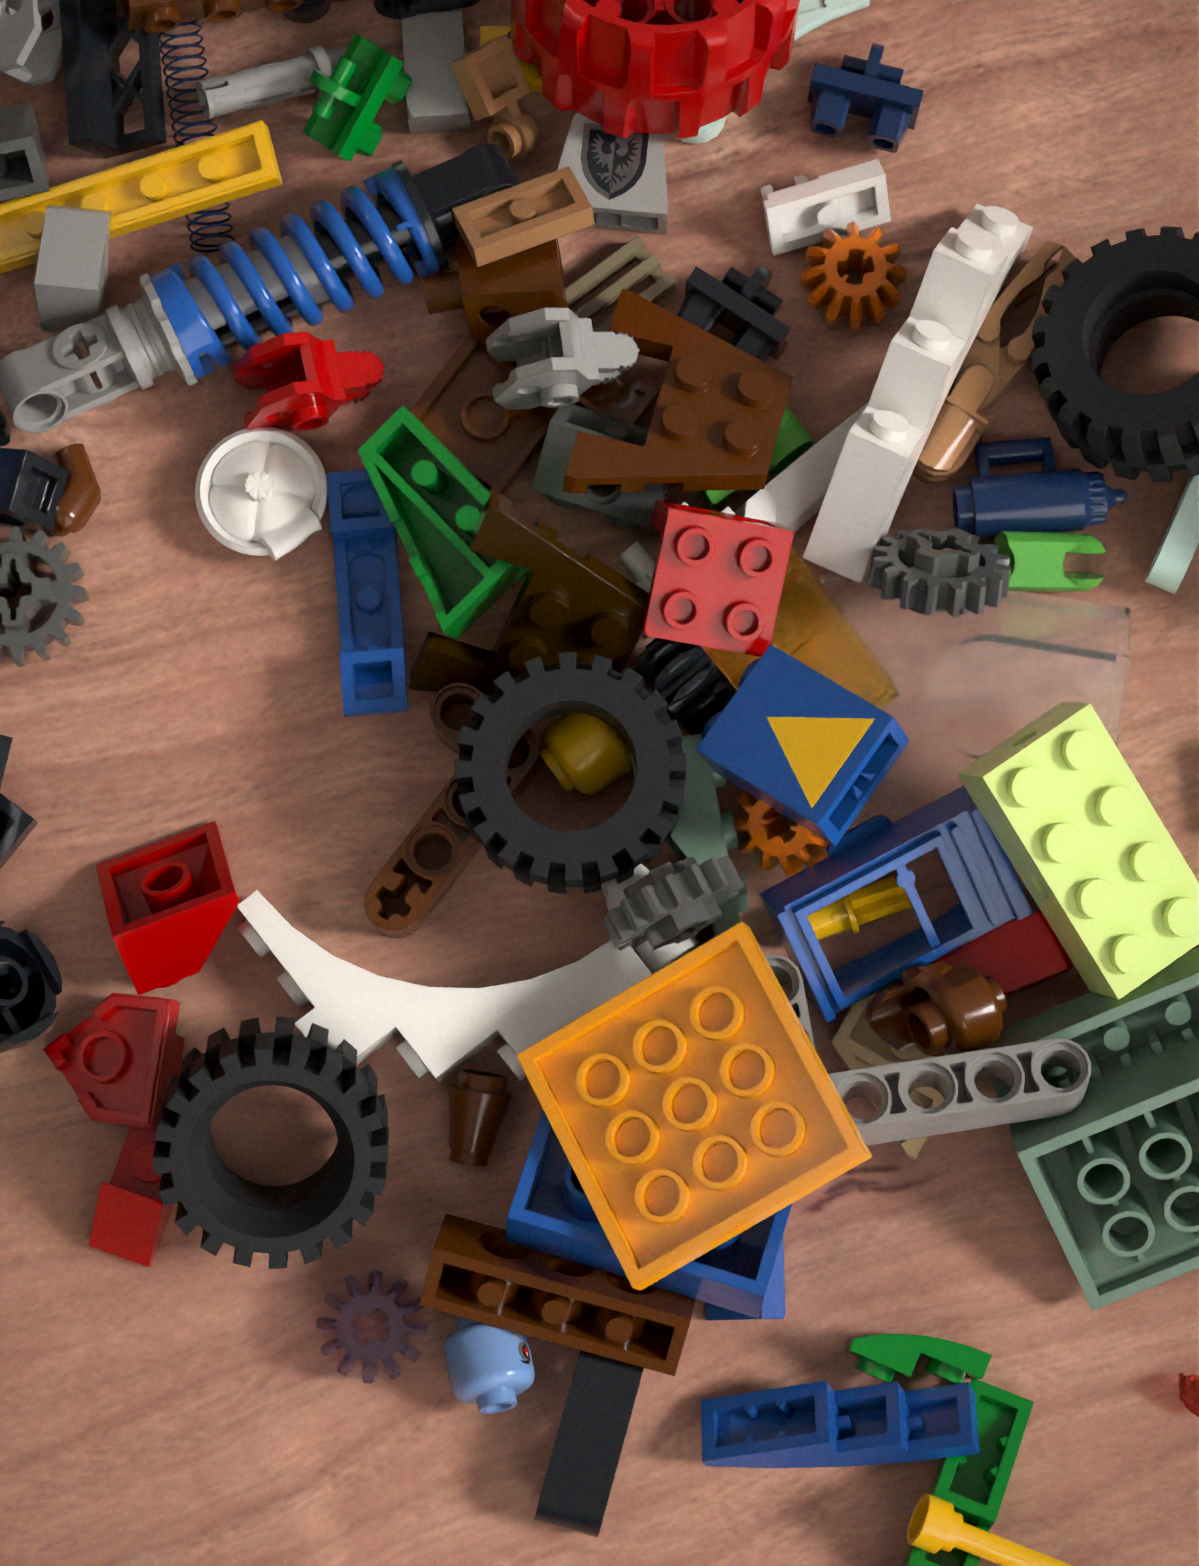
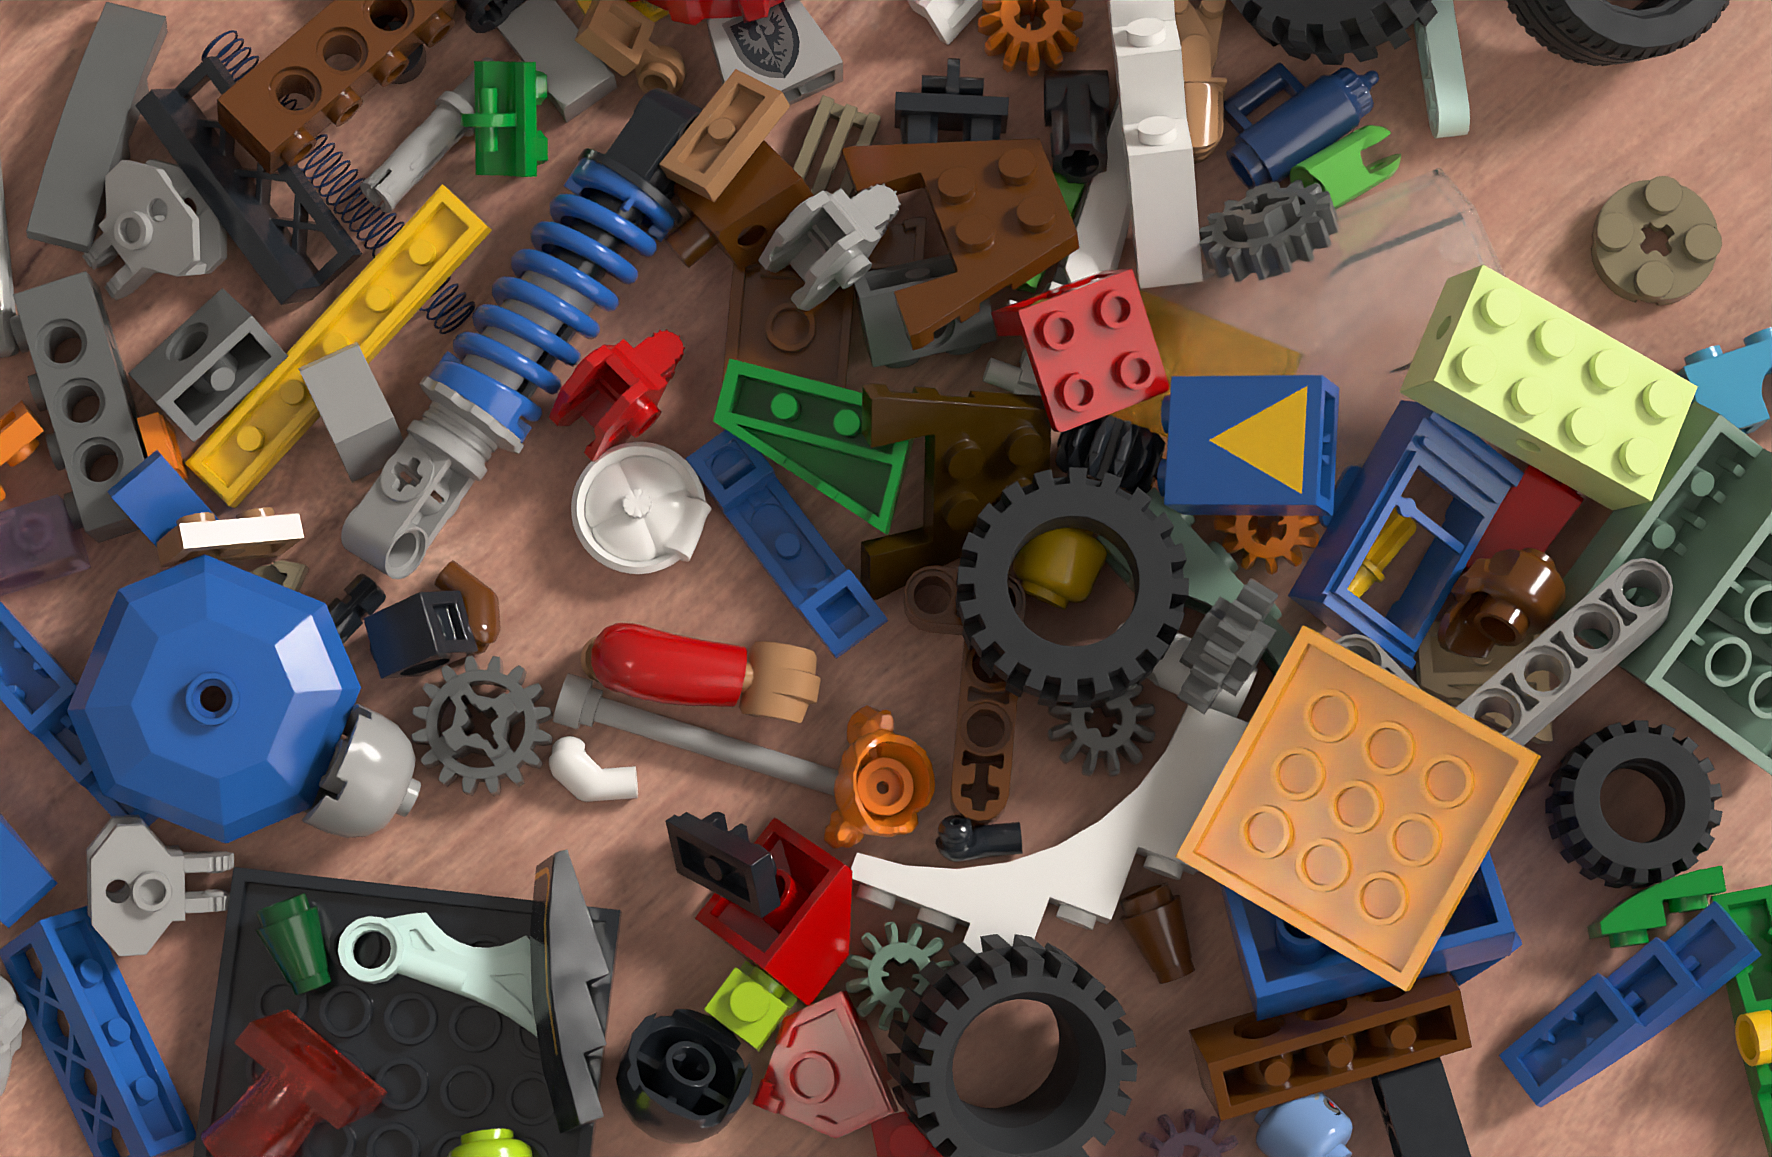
camera: 35 degrees left, 0 degrees up
none -> white arm [549,736,638,802]
none -> light grey piece [553,673,838,796]
none -> red piece [581,623,821,724]
none -> black plate [665,812,781,918]
none -> lime brick [704,961,798,1052]
none -> orange hair [824,705,935,849]
none -> sand green gear [846,922,954,1031]
none -> black arm [935,815,1023,862]
none -> black piece [1044,70,1109,183]
none -> dark grey gear [1047,683,1156,777]
none -> black tyre [1545,720,1723,889]

